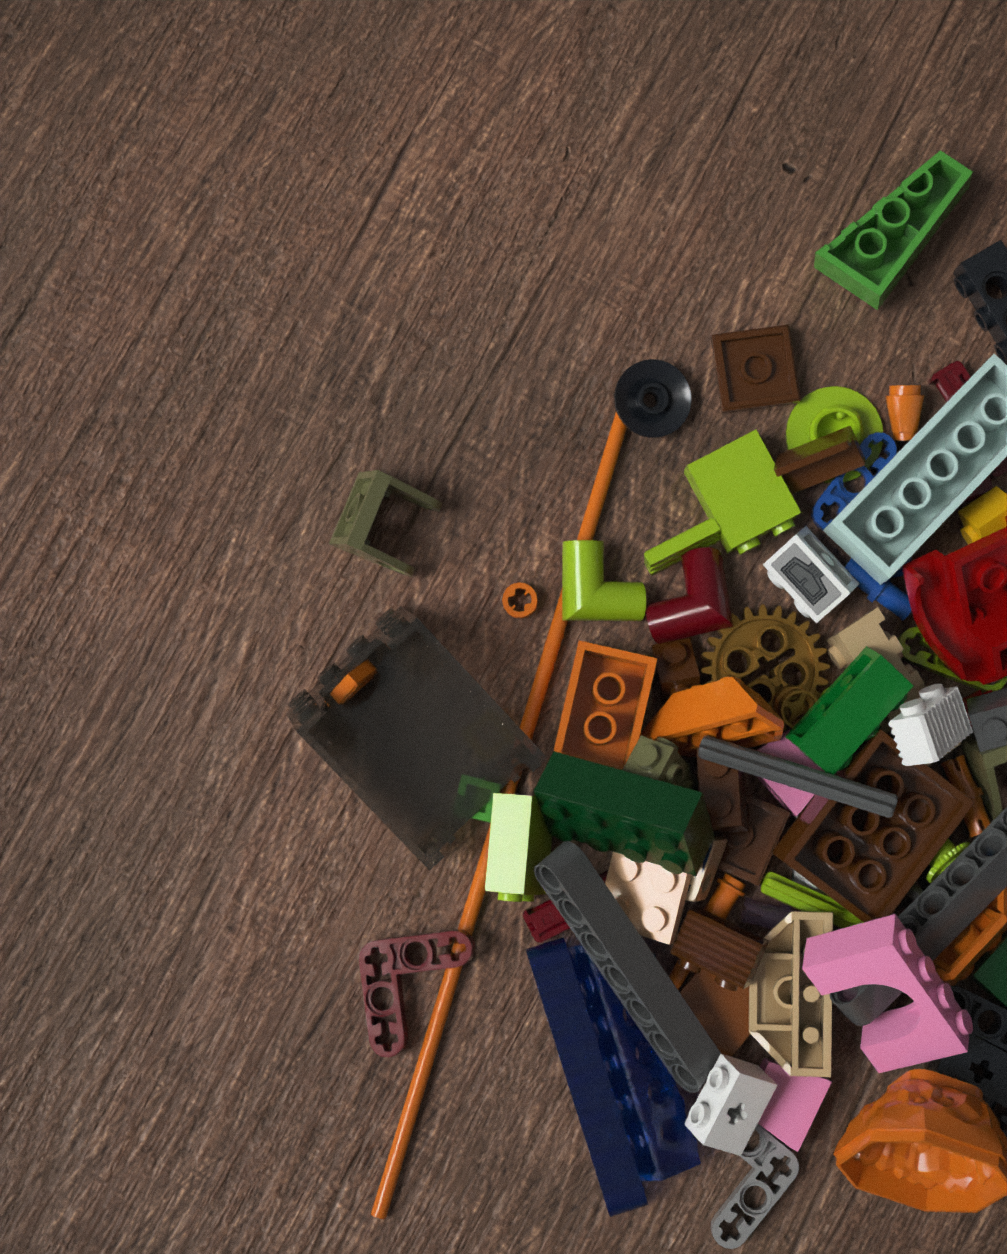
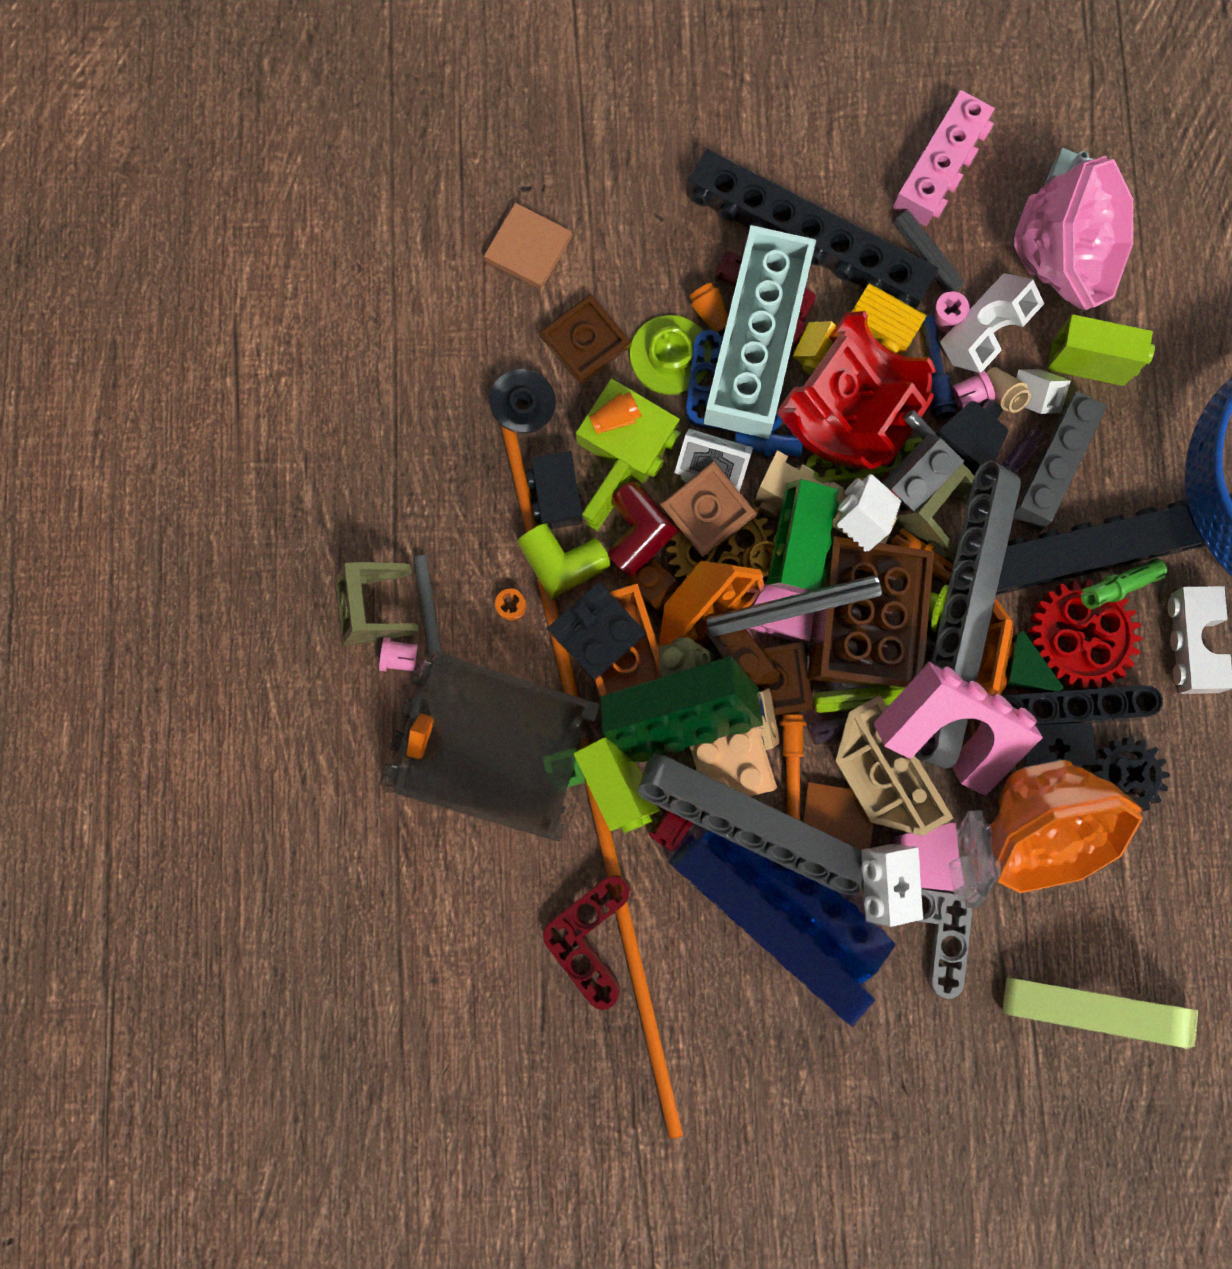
camera: 30 degrees left, 5 degrees down
reddish brown brick [670,907,769,991] -> none
reddish brown panel [774,426,866,494] -> none
bright green wedge [814,150,973,310] -> none
none -> bright pink bush [379,637,418,672]
none -> dark grey bar [413,555,442,657]
none -> nougat tile [484,203,572,290]
none -> black piece [526,451,583,529]
none -> black hinge [547,582,646,681]
none -> orange cone [589,392,642,434]
none -> nougat tile [660,461,757,558]
none -> clear plate [948,810,1001,908]

